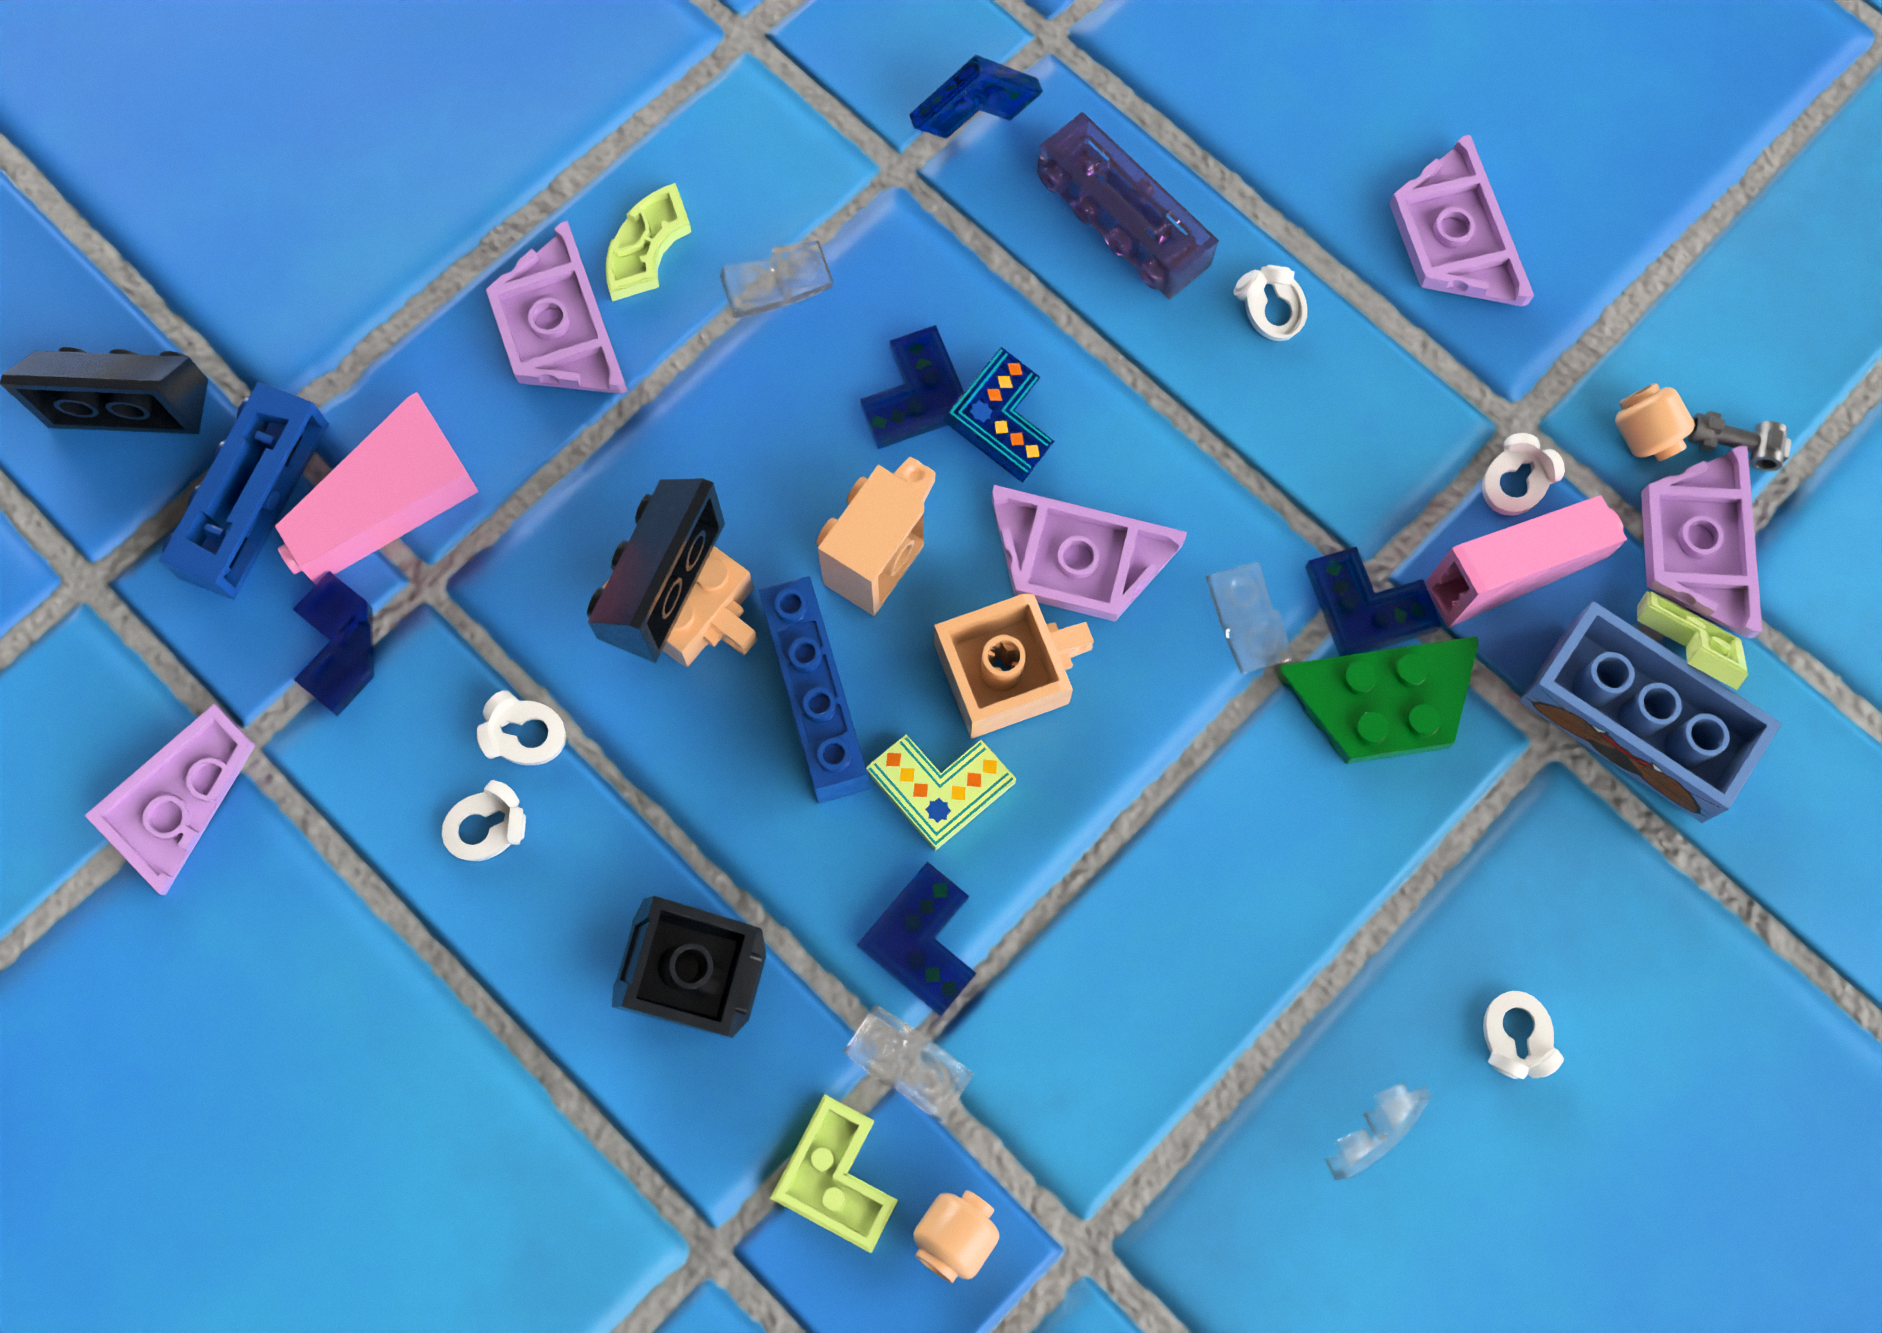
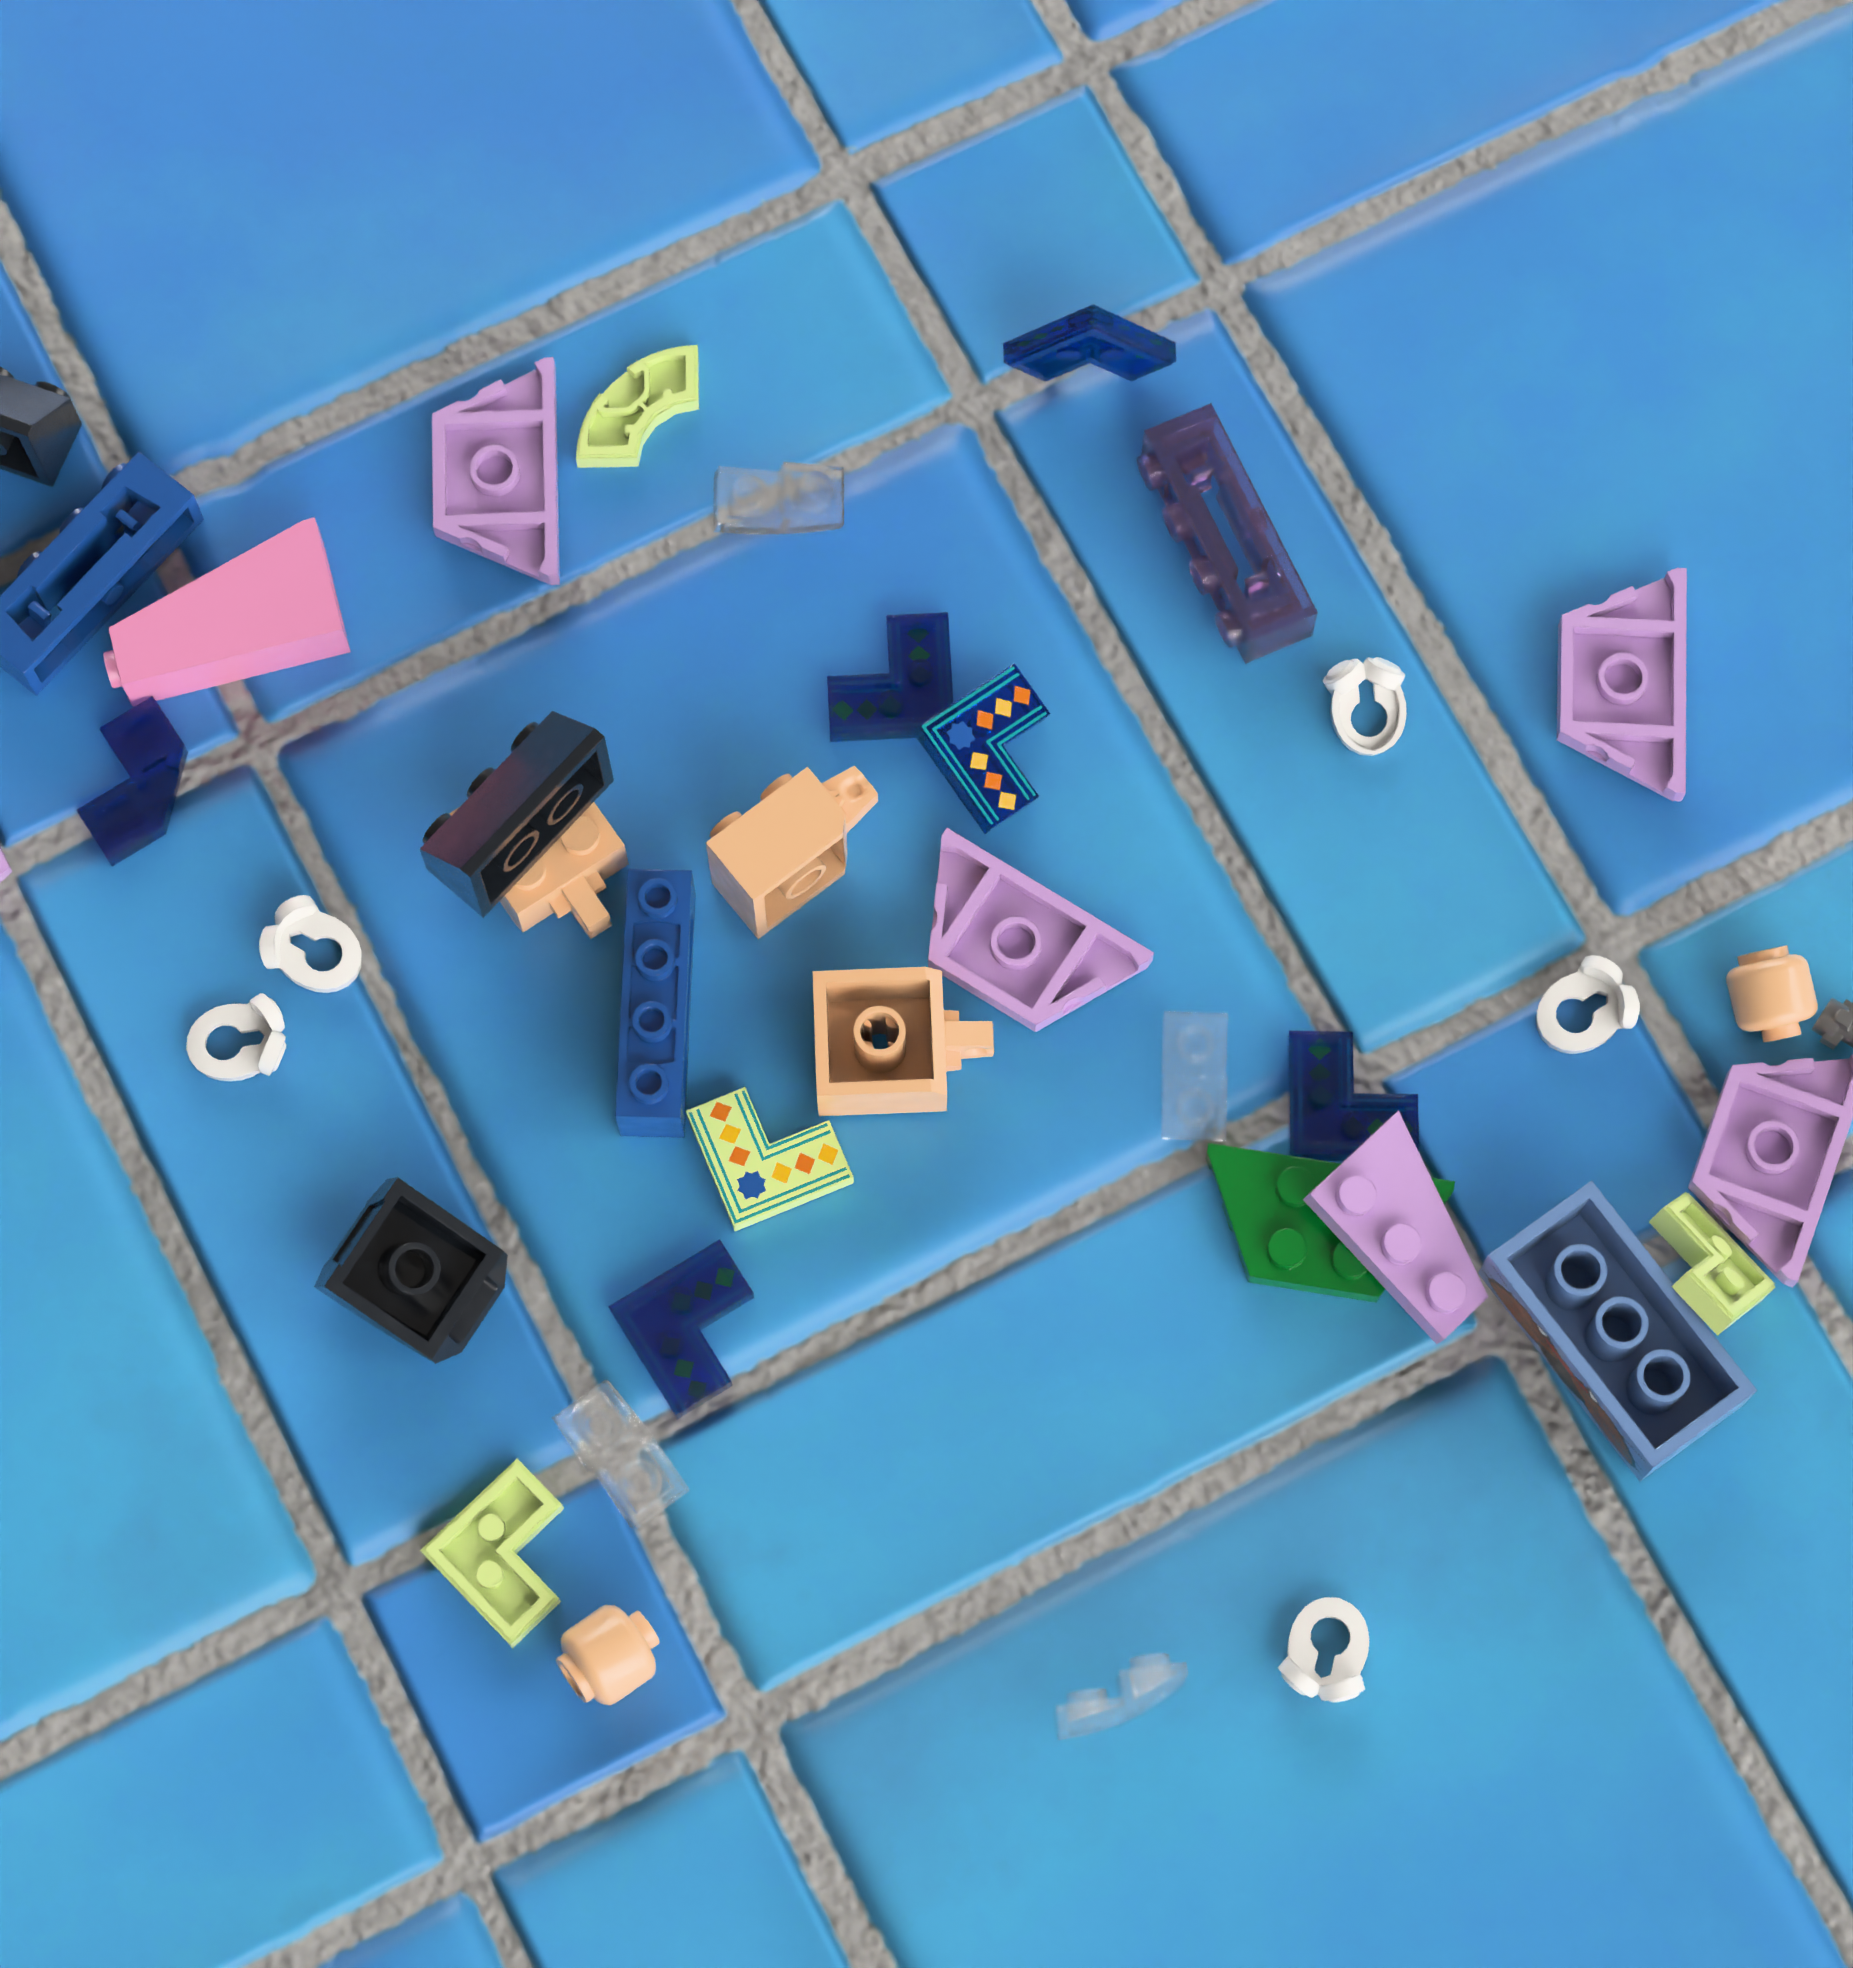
camera: 20 degrees right, 0 degrees up
bright pink slope [1424,495,1627,628] -> none
none -> lavender wing [1303,1111,1488,1344]

